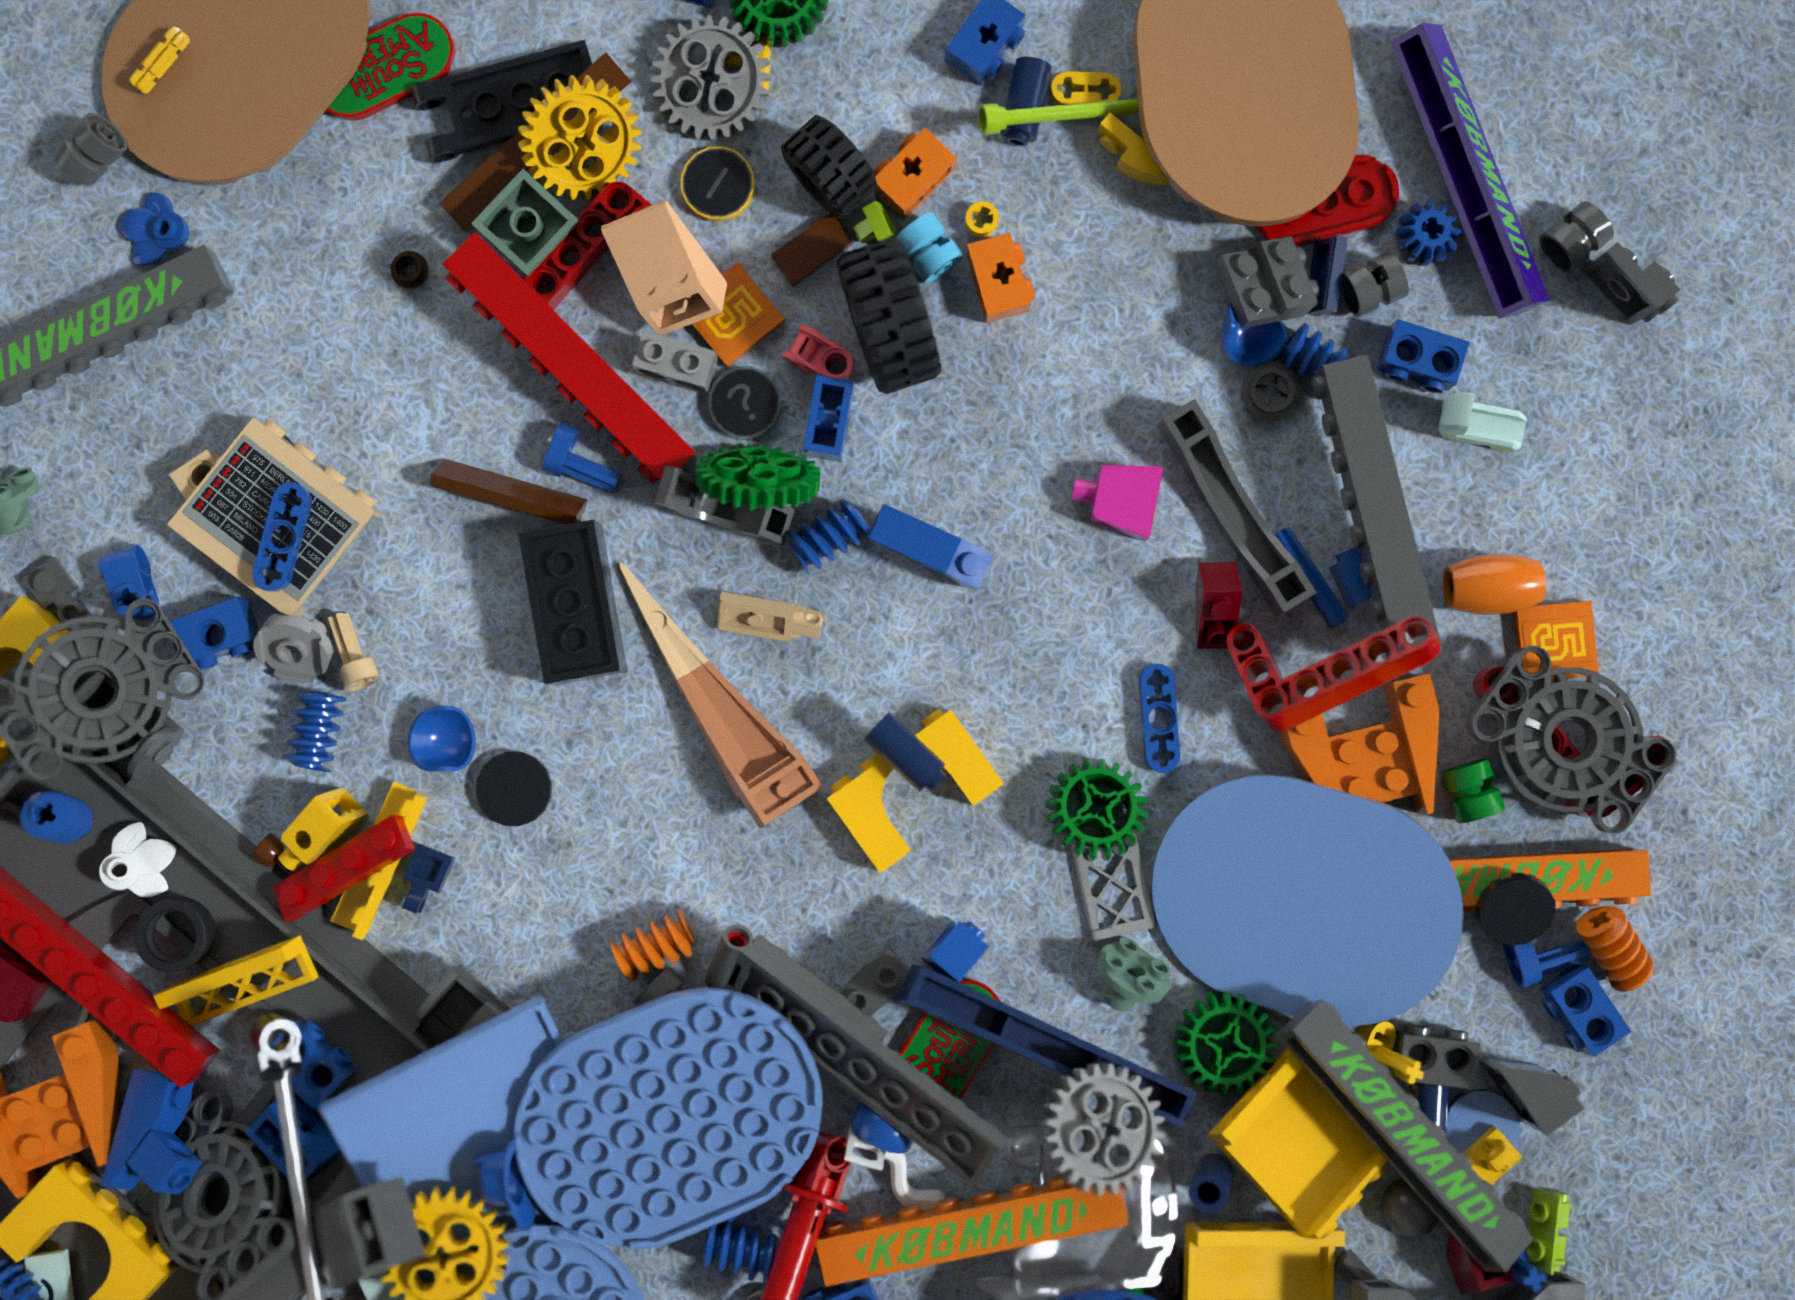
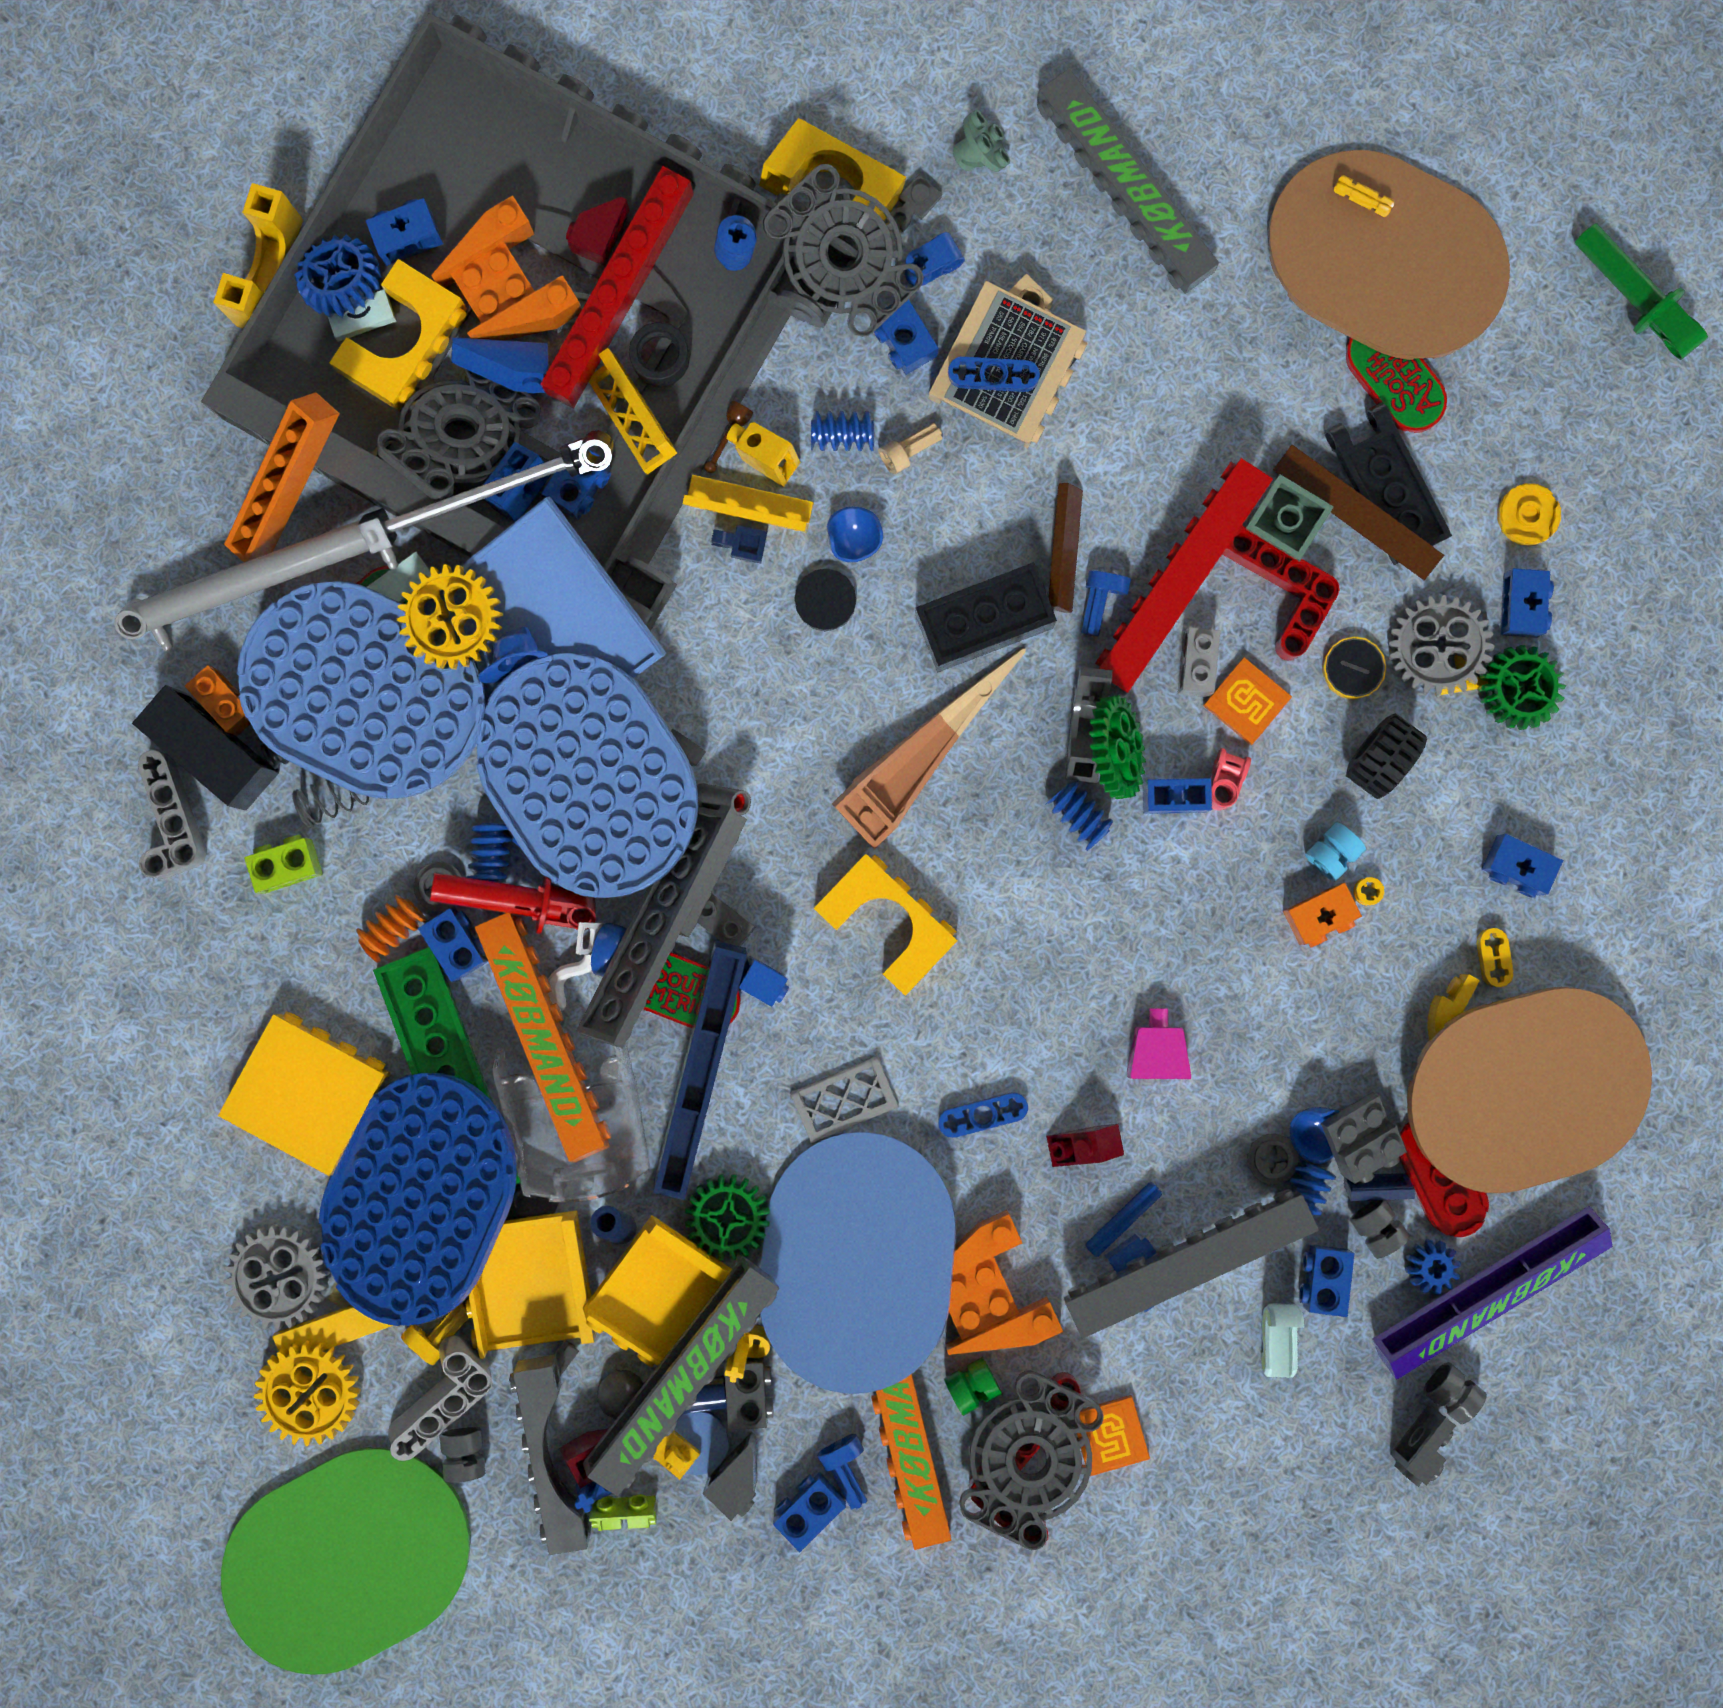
camera: 85 degrees right, 0 degrees up
dark grey wheel [53,113,128,186] -> none
white plate [99,822,177,898] -> none
blue plate [119,192,189,266] -> none
blue brick [127,1131,202,1195] -> none
light grey plate [253,614,333,684] -> none
red plate [272,814,415,922] -> none
dark grey slope [311,1176,425,1291] -> none
dark brown plate [390,251,429,289] -> none
yellow gear [518,75,642,200] -> none
light nougat slope [601,200,727,335] -> none
orange piece [610,909,696,982] -> none
black tile [708,366,782,441] -> none
tan hinge [717,591,824,642] -> none
reddish brown tile [771,213,853,287] -> none
black tyre [836,238,942,394] -> none
lime tile [853,201,899,243] -> none
dark blue brick [863,712,946,792] -> none
blue slope [867,504,994,589] -> none
orange brick [874,127,957,220] -> none
lime piece [978,98,1139,135] -> none
dark blue brick [1000,56,1052,147] -> none
light grey gear [1040,1064,1165,1195] -> none
green gear [1045,759,1149,861] -> none
sand green plate [1097,937,1171,1012] -> none
dark grey arch [1157,399,1317,616] -> none
red beam [1226,616,1441,732] -> none
orange piece [1443,554,1546,615] -> none
black tile [1476,873,1556,946] -> none
orange piece [1576,906,1654,992] -> none

